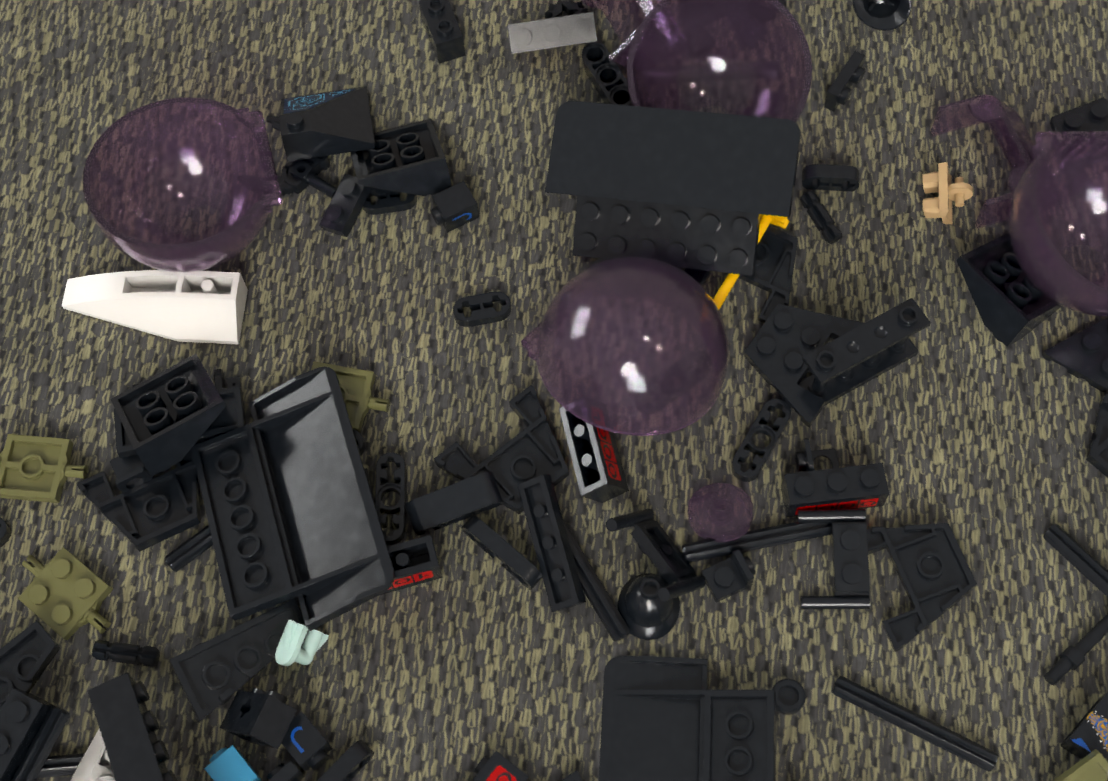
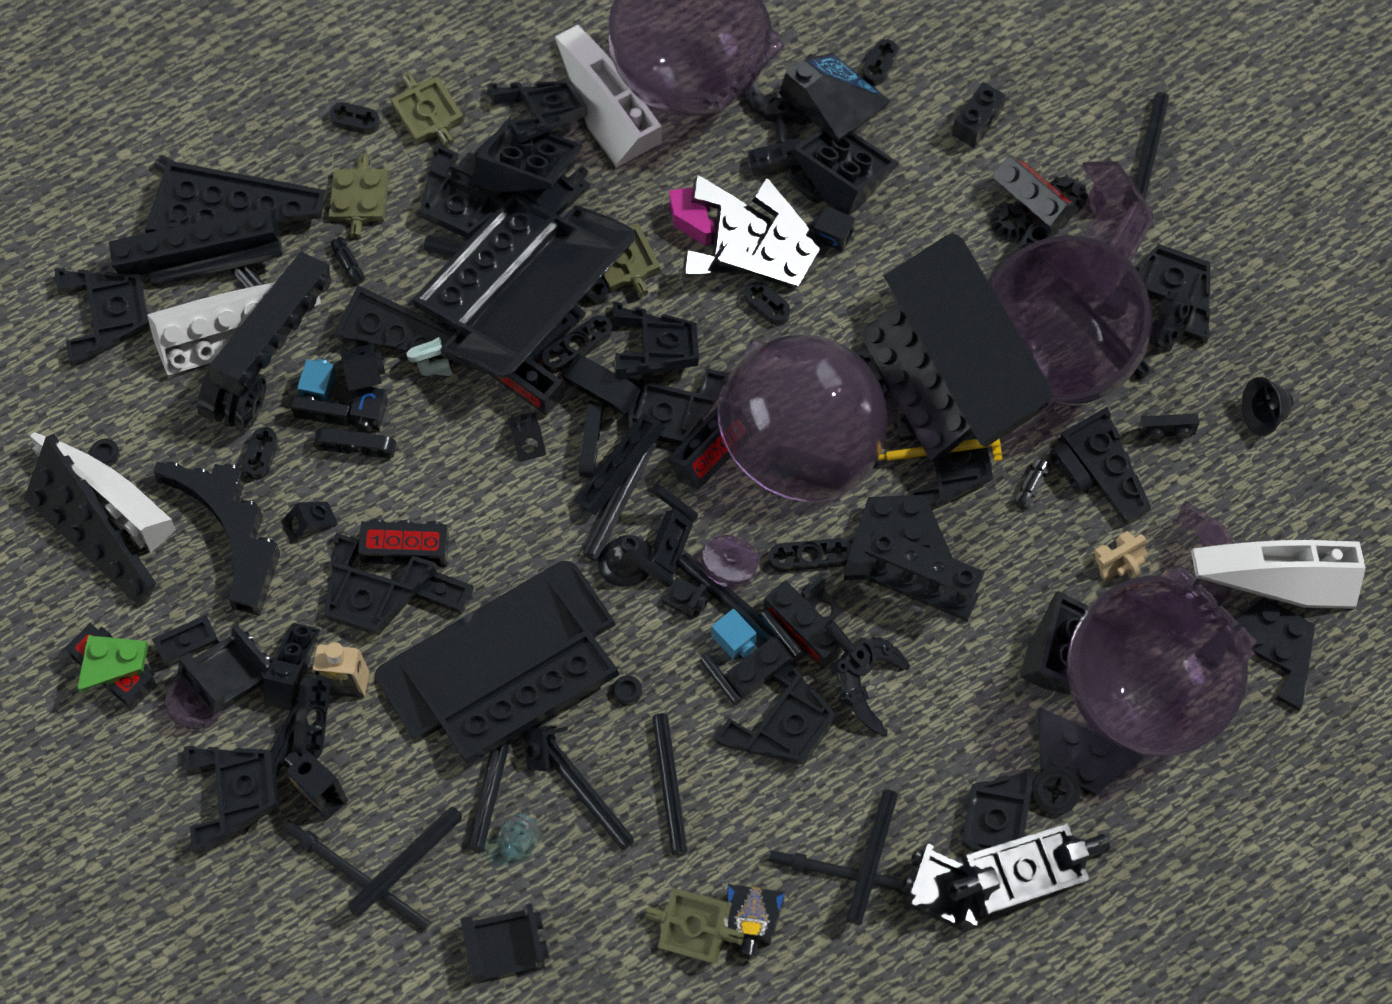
camera: 50 degrees right, 0 degrees up
none -> black wing [487,81,588,143]
none -> black bracket [507,412,546,462]
none -> black wing [612,301,699,378]
none -> dark pink slope [669,187,715,246]
none -> wing [682,176,771,278]
none -> dark azure brick [711,608,757,660]
none -> wing [715,179,822,289]
none -> black bar [824,619,910,736]
none -> black beam [863,39,898,86]
none -> black gear [990,201,1034,241]
none -> black wing [1060,406,1151,525]
none -> white wedge [1191,540,1366,609]

